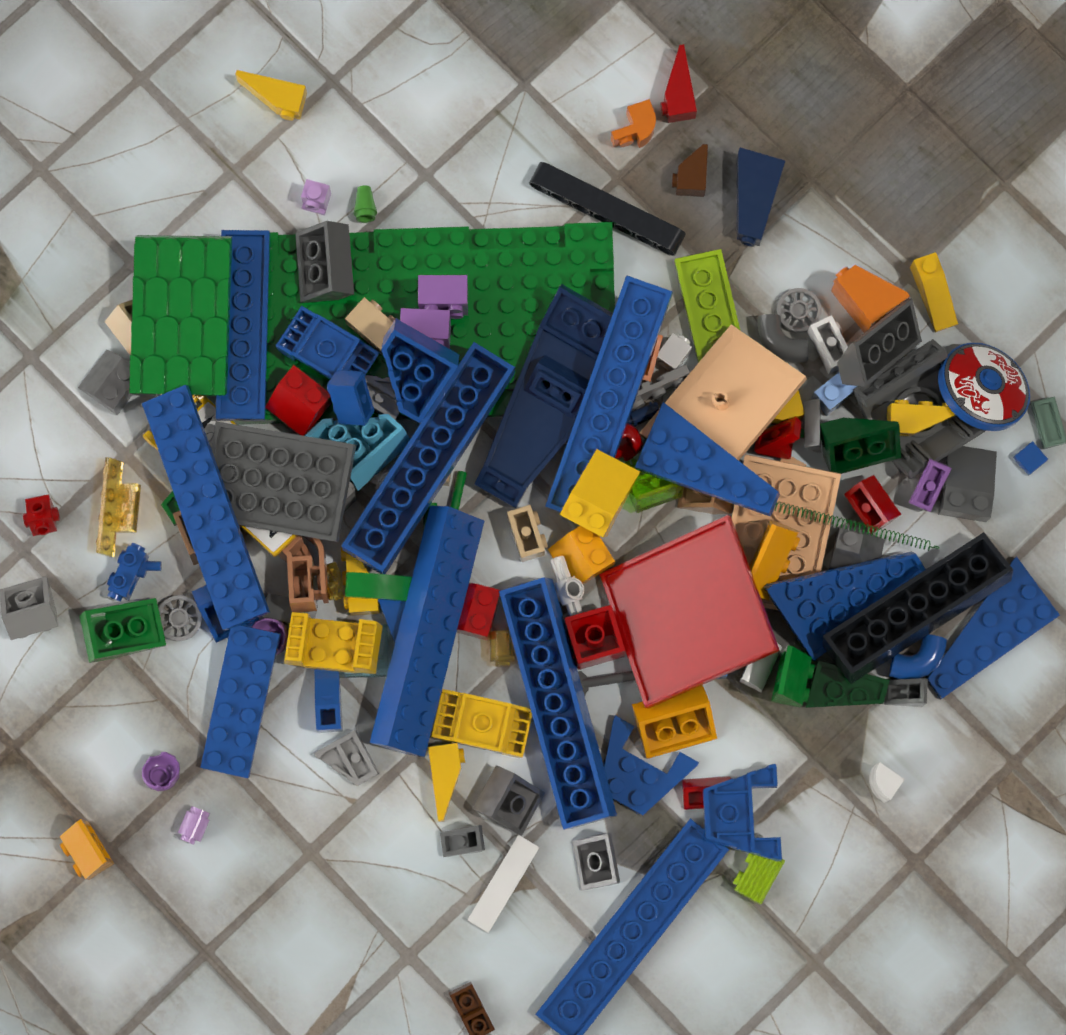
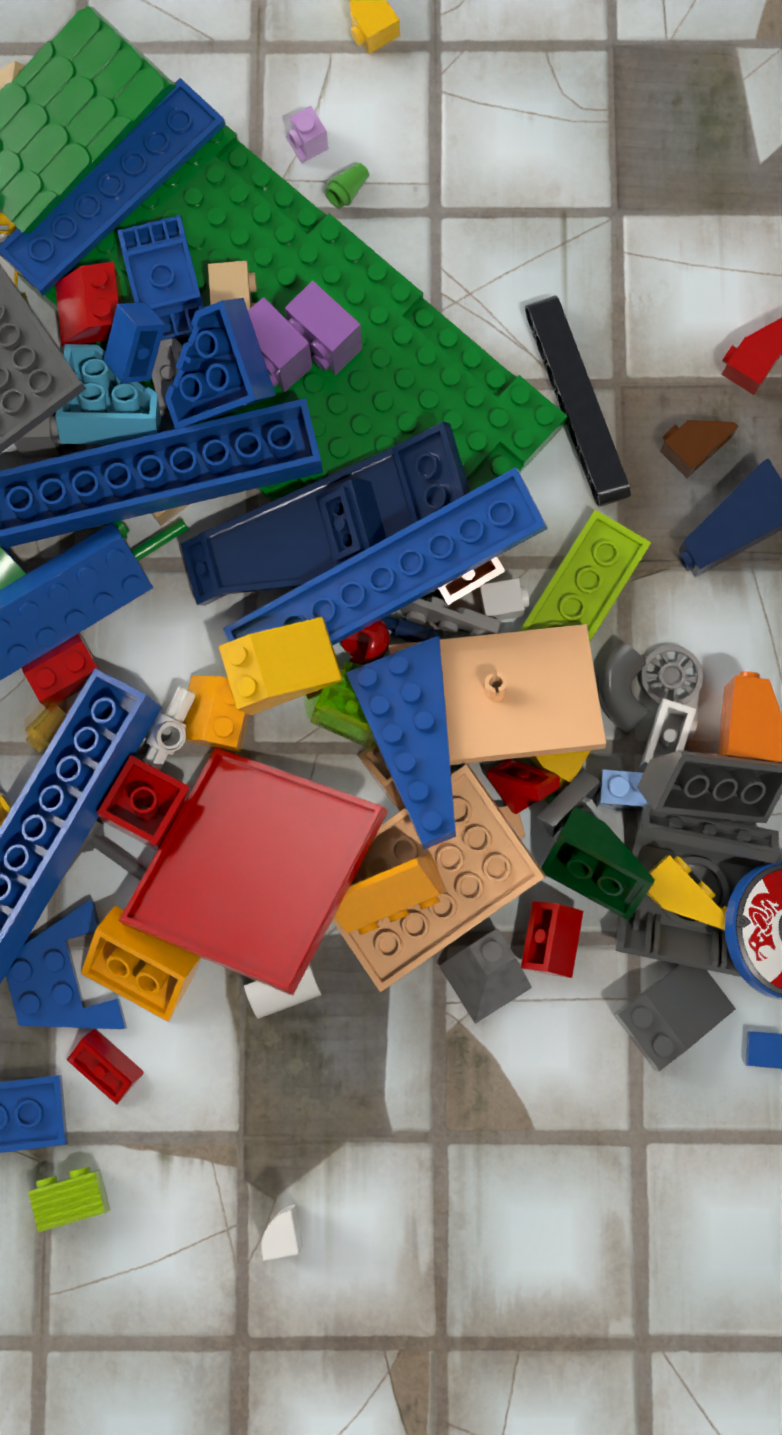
camera: 50 degrees right, 0 degrees up
dark grey slope [295,221,354,303] -> none
tan brick [507,505,548,562] -> none
orange brick [611,99,656,148] -> none
blue wing [703,764,782,861] -> none
blue wing [763,551,926,661] -> none
green slope [771,645,815,708] -> none
green piece [775,501,940,551] -> none
dark green wing [805,660,890,708] -> none
black brick [823,532,1013,684] -> none
dark grey slope [884,678,928,707] -> none
blue cylinder [889,634,947,679] -> none
medium lavender slope [909,459,952,512] -> none
blue wing [927,556,1060,699] -> none

